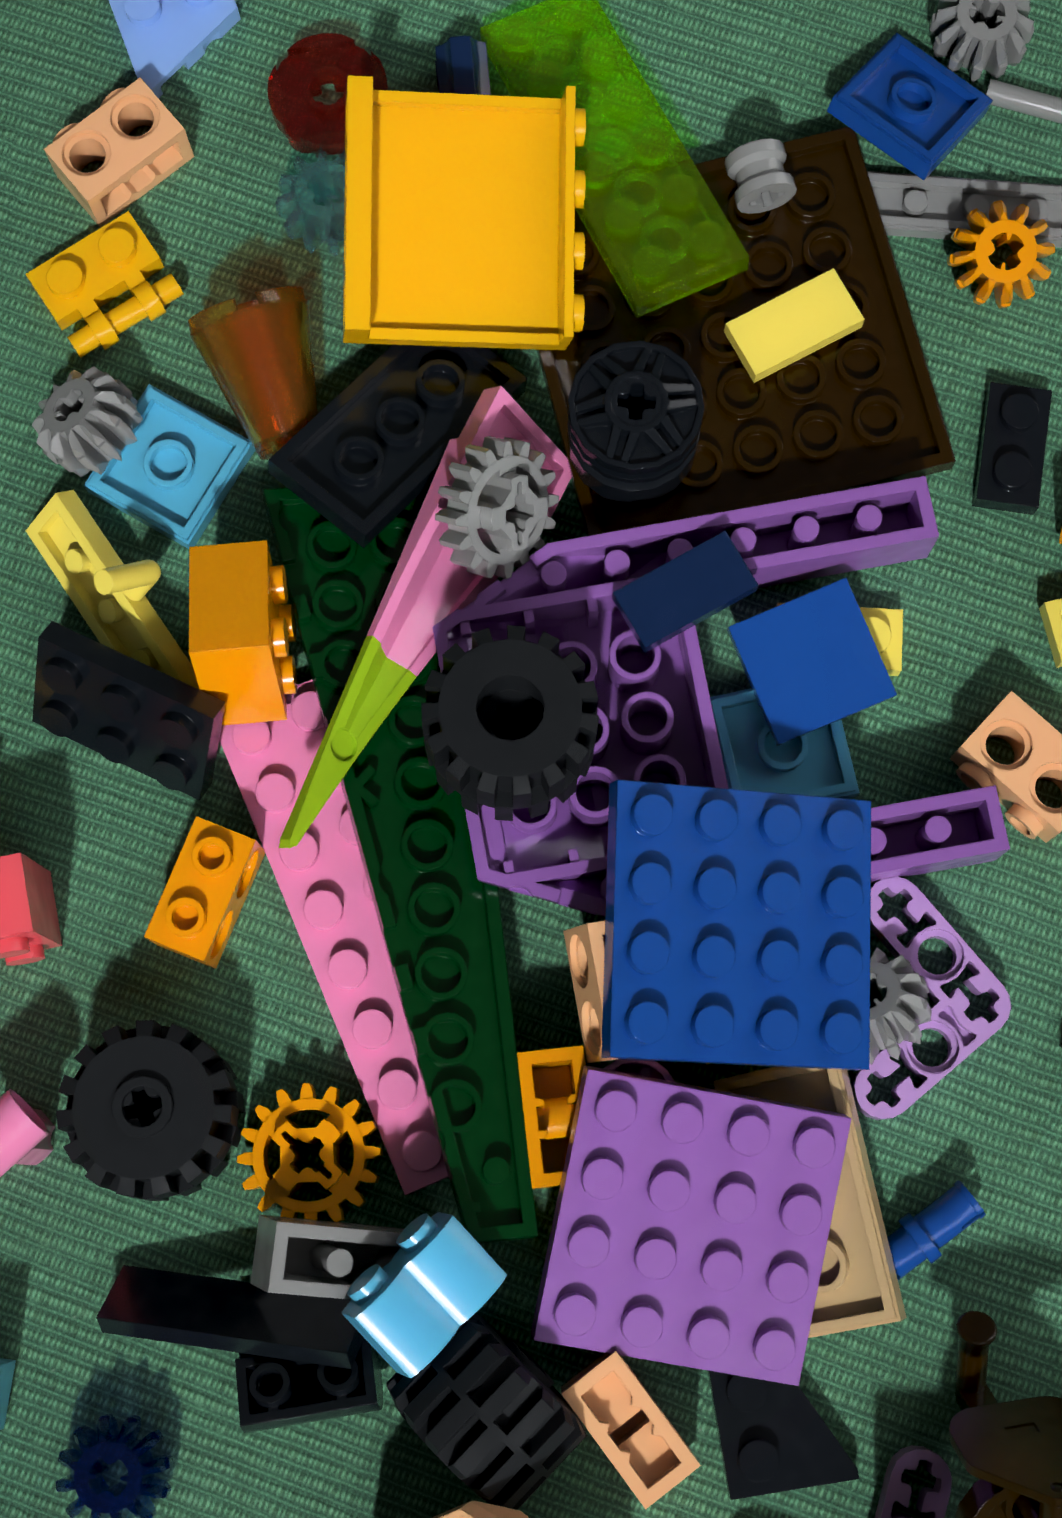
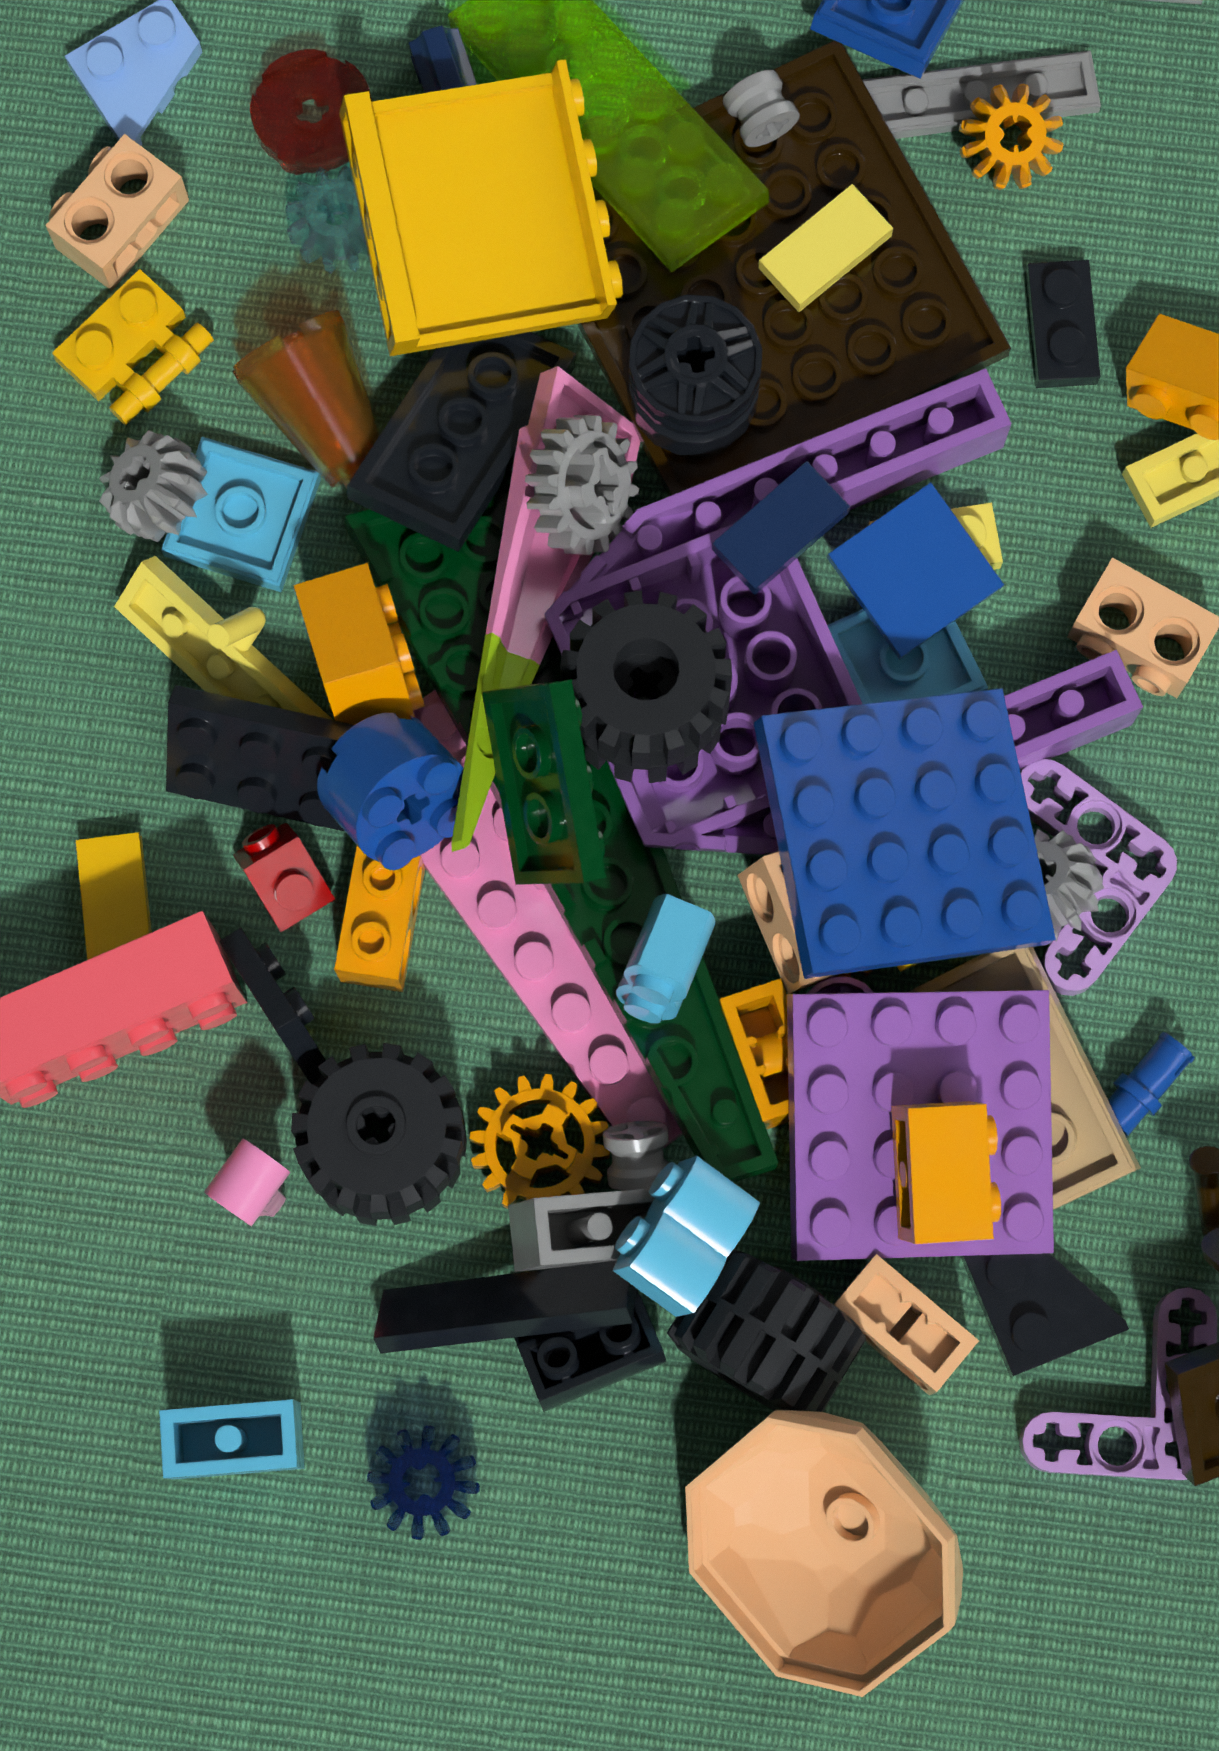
camera: 15 degrees left, 0 degrees up
none -> black wing [219,927,326,1084]
none -> bracket [233,823,335,932]
none -> blue brick [317,712,464,870]
none -> dark green plate [482,679,606,885]
none -> light grey wheel [603,1121,670,1191]
none -> medium azure brick [616,894,716,1023]
none -> light orange brick [891,1101,1001,1244]

